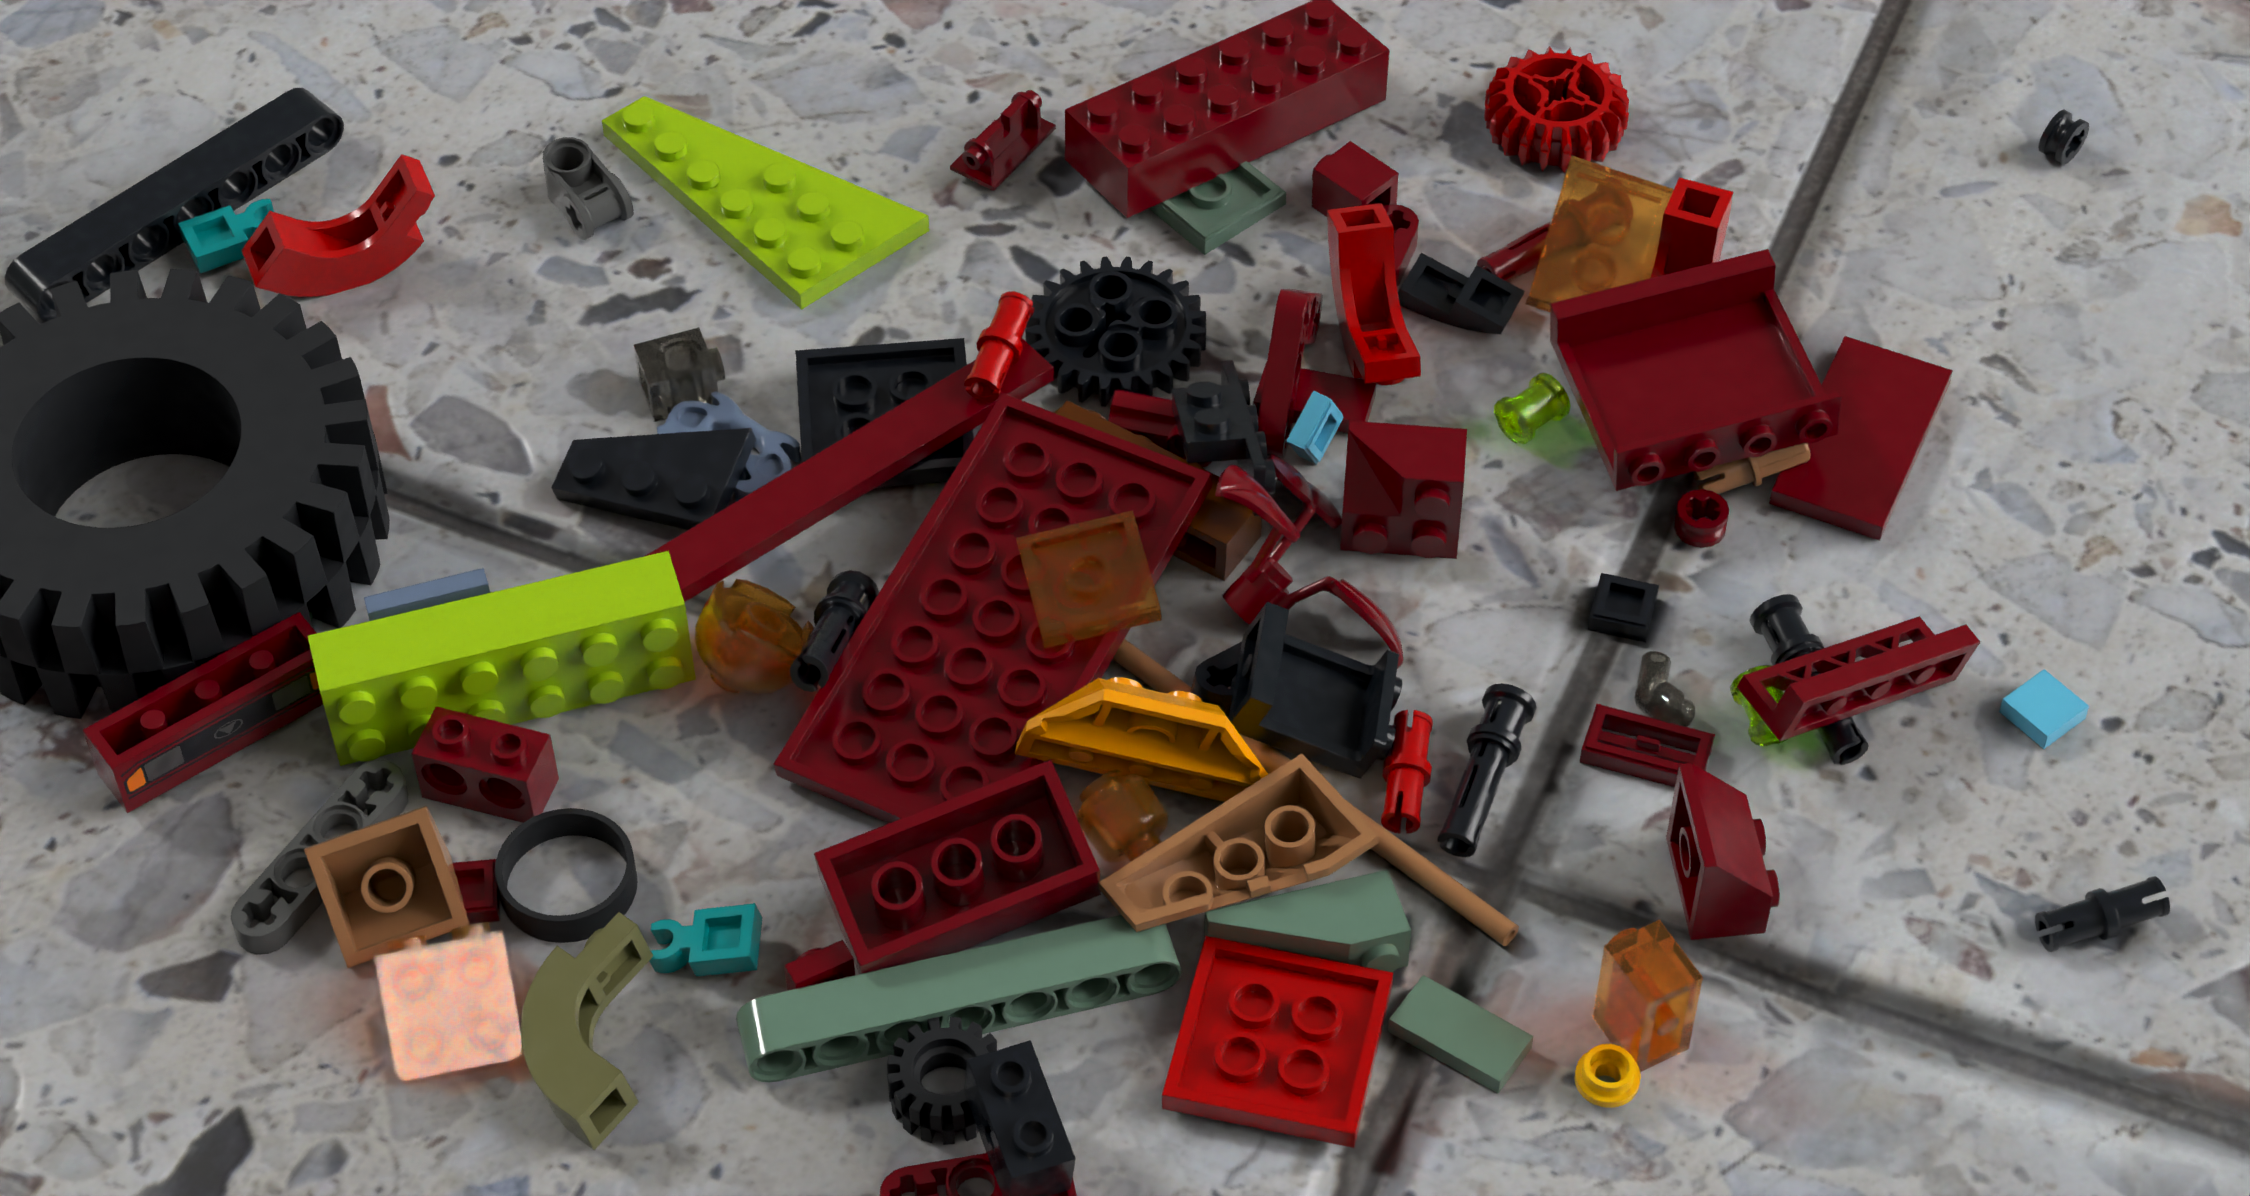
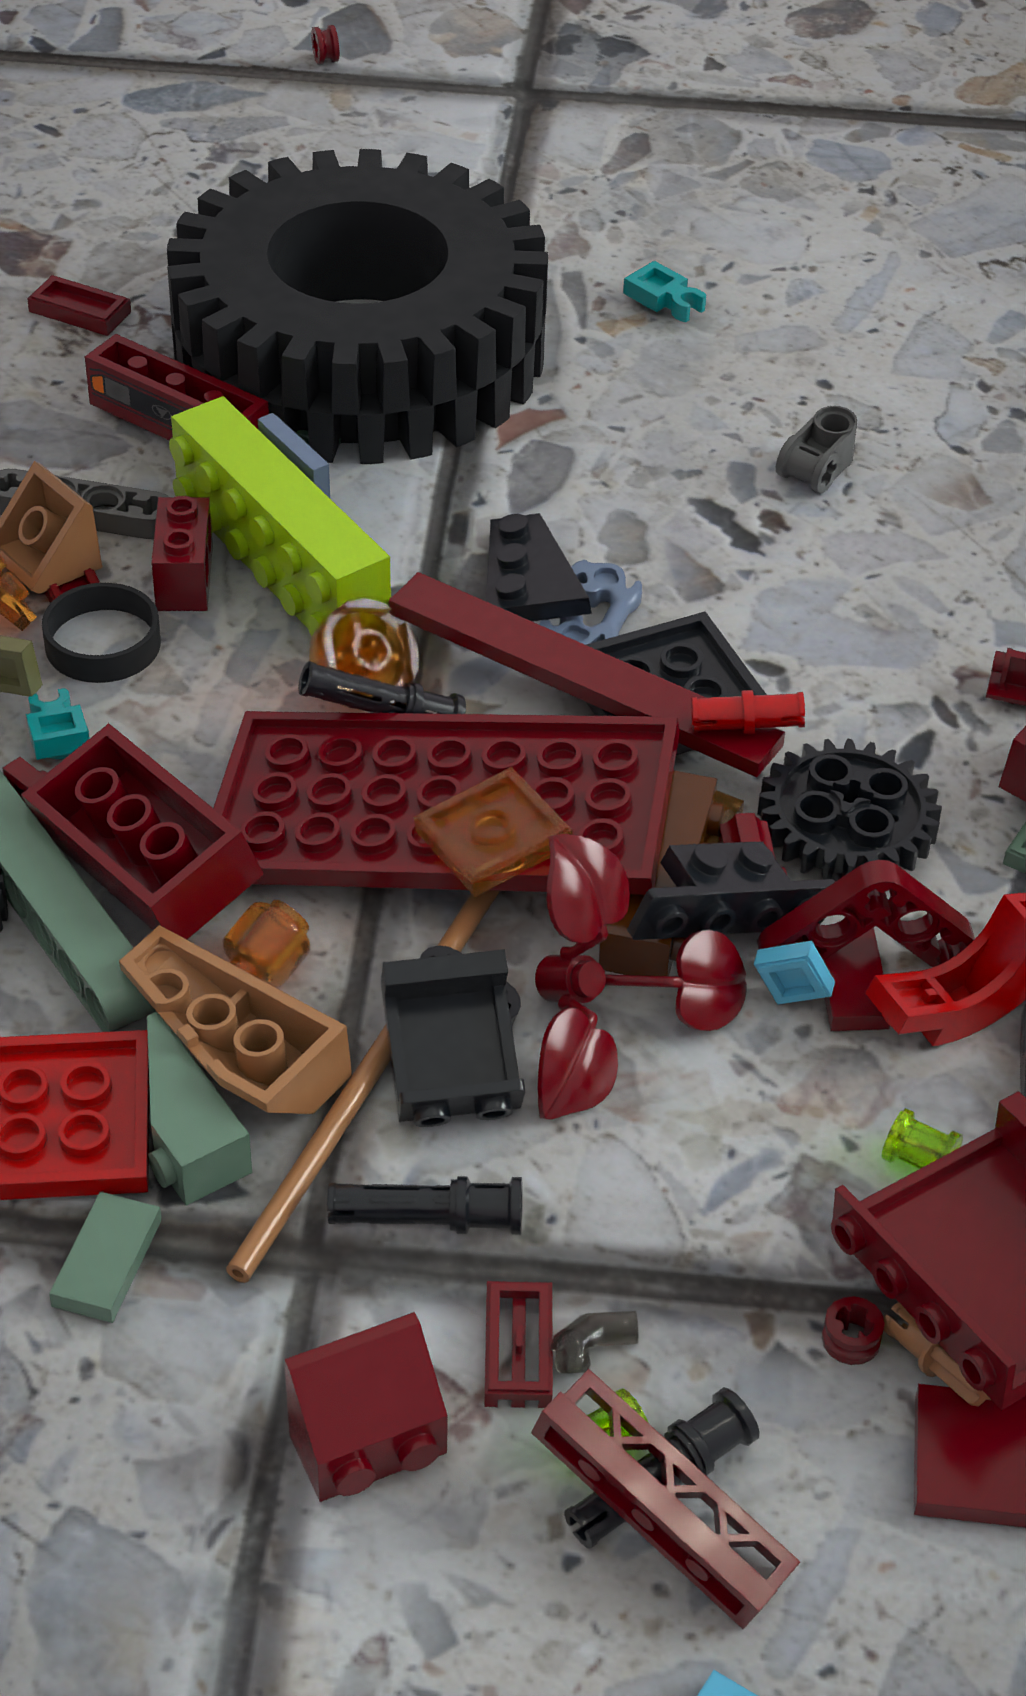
camera: 70 degrees right, 5 degrees down
black beam [5,88,344,321] -> none
red arch [241,154,435,297] -> none
lime wing [602,96,930,310] -> none
clear smoke brick [634,327,725,422] -> none
light orange wedge [1015,677,1268,802] -> none
dark red slope [1340,421,1467,559] -> none
red pin [1381,710,1433,834] -> none
yellow plate [1575,1044,1641,1108] -> none
black tile [1588,573,1659,643] -> none
clear orange brick [1593,920,1703,1072] -> none

